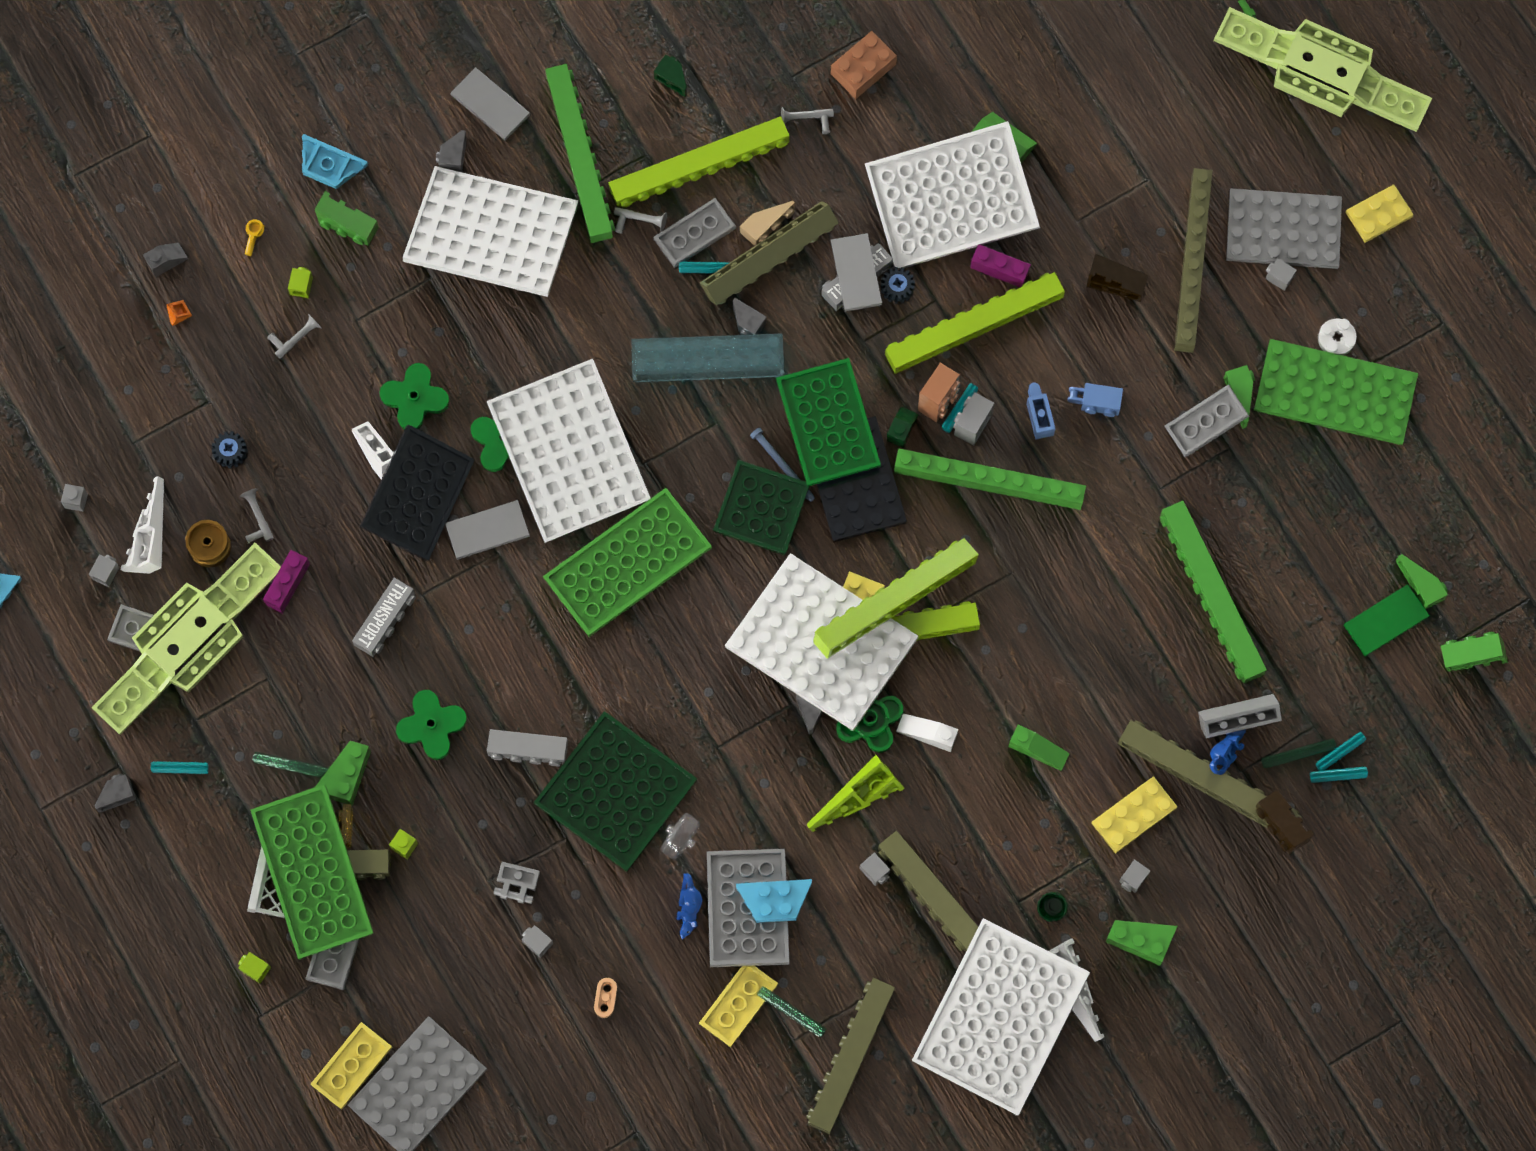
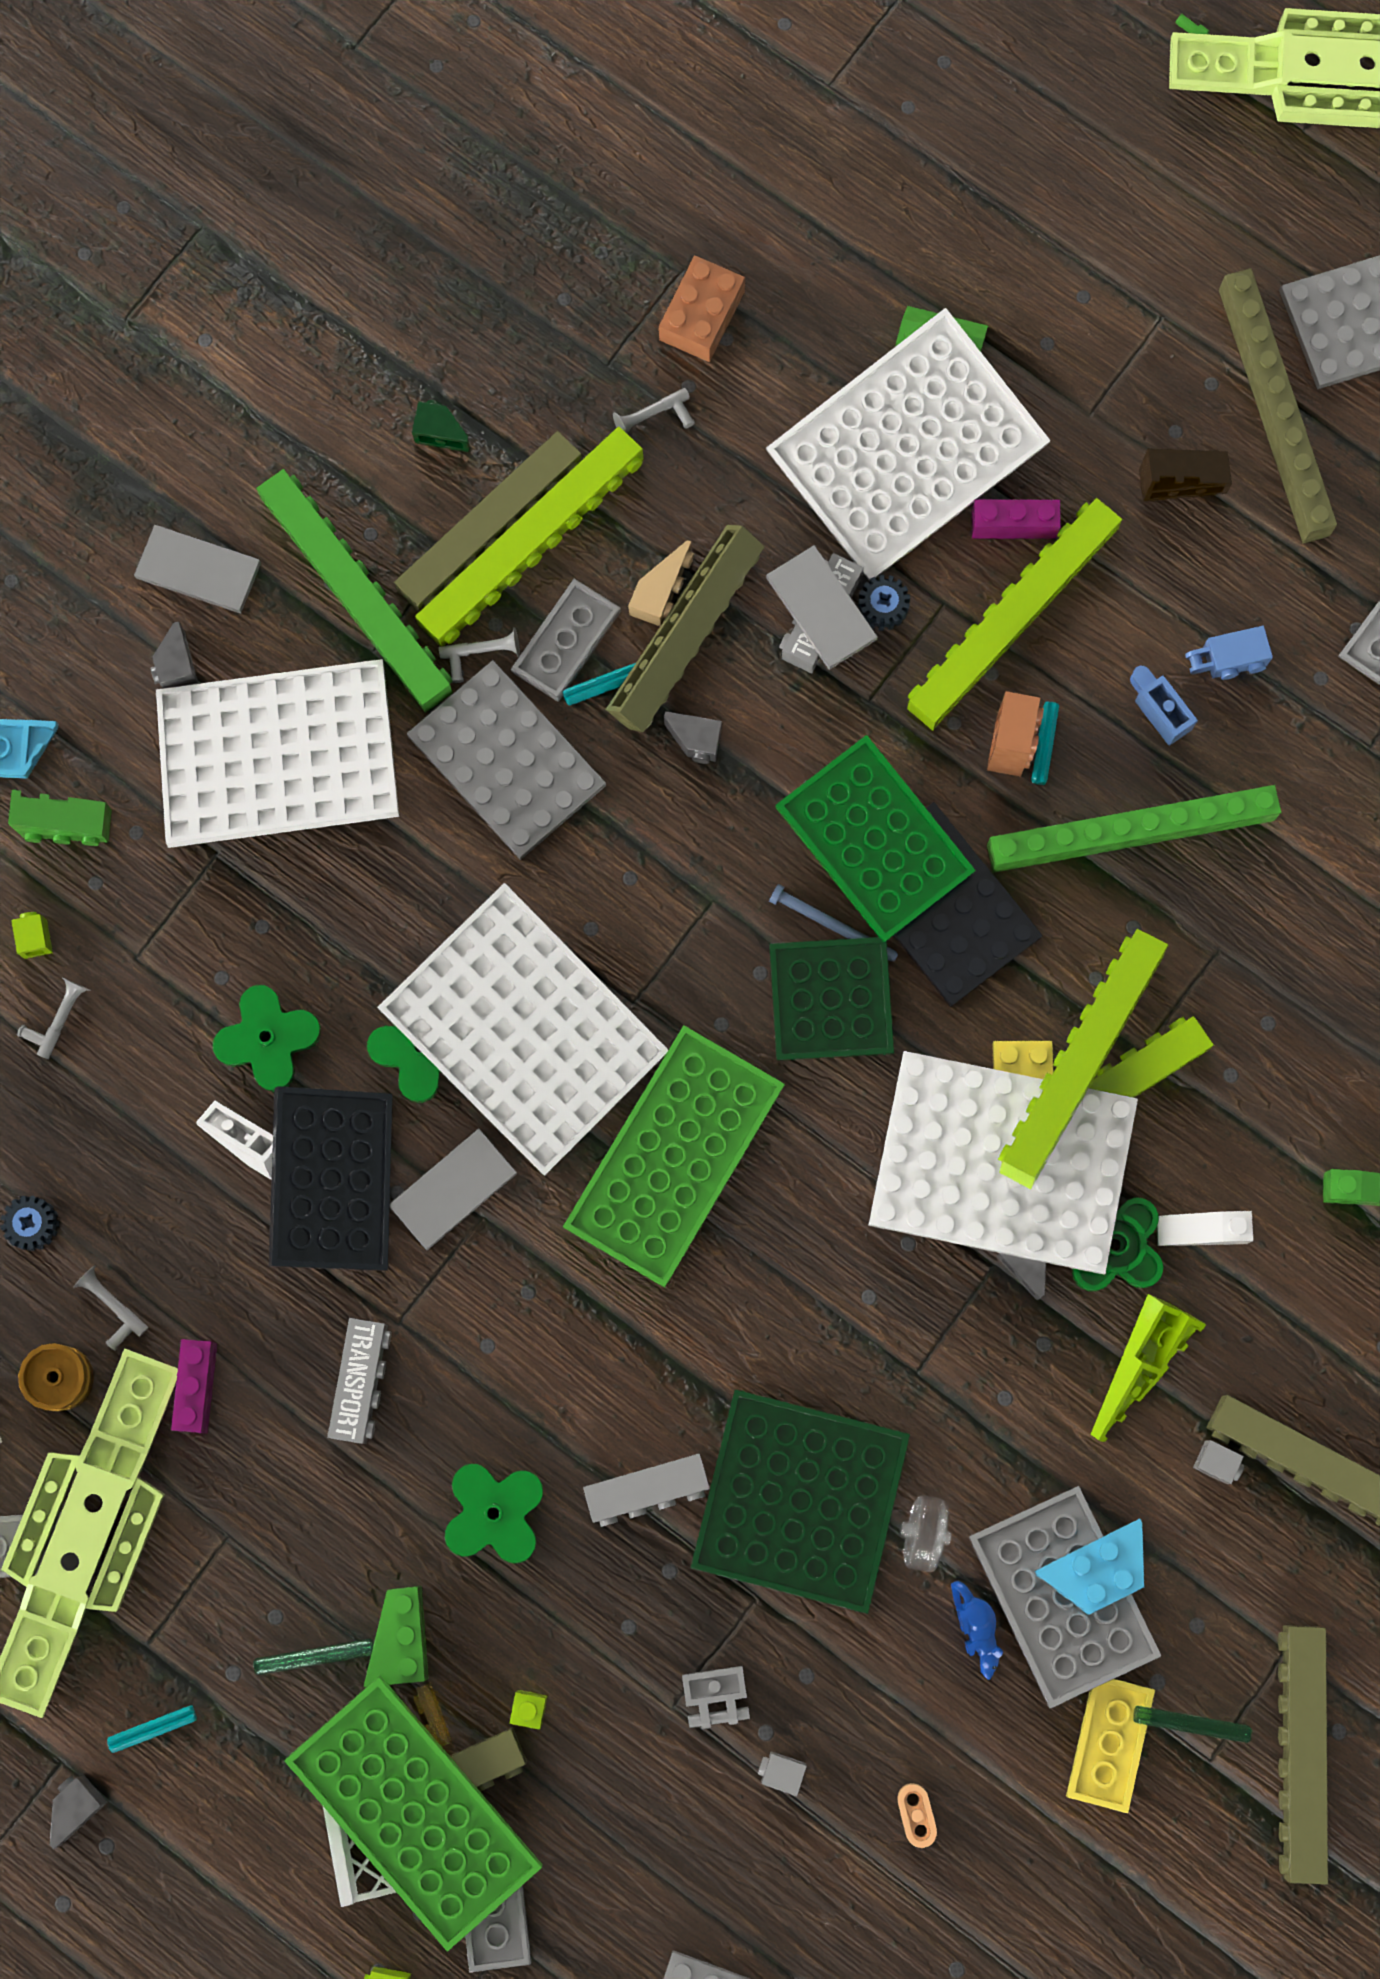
camera: 20 degrees left, 5 degrees up
clear light blue brick [631,334,784,382] -> none
dark green slope [886,407,919,448] -> none
light grey brick [953,392,994,446] -> none
none -> olive brick [394,431,582,612]
none -> light grey plate [407,660,606,860]

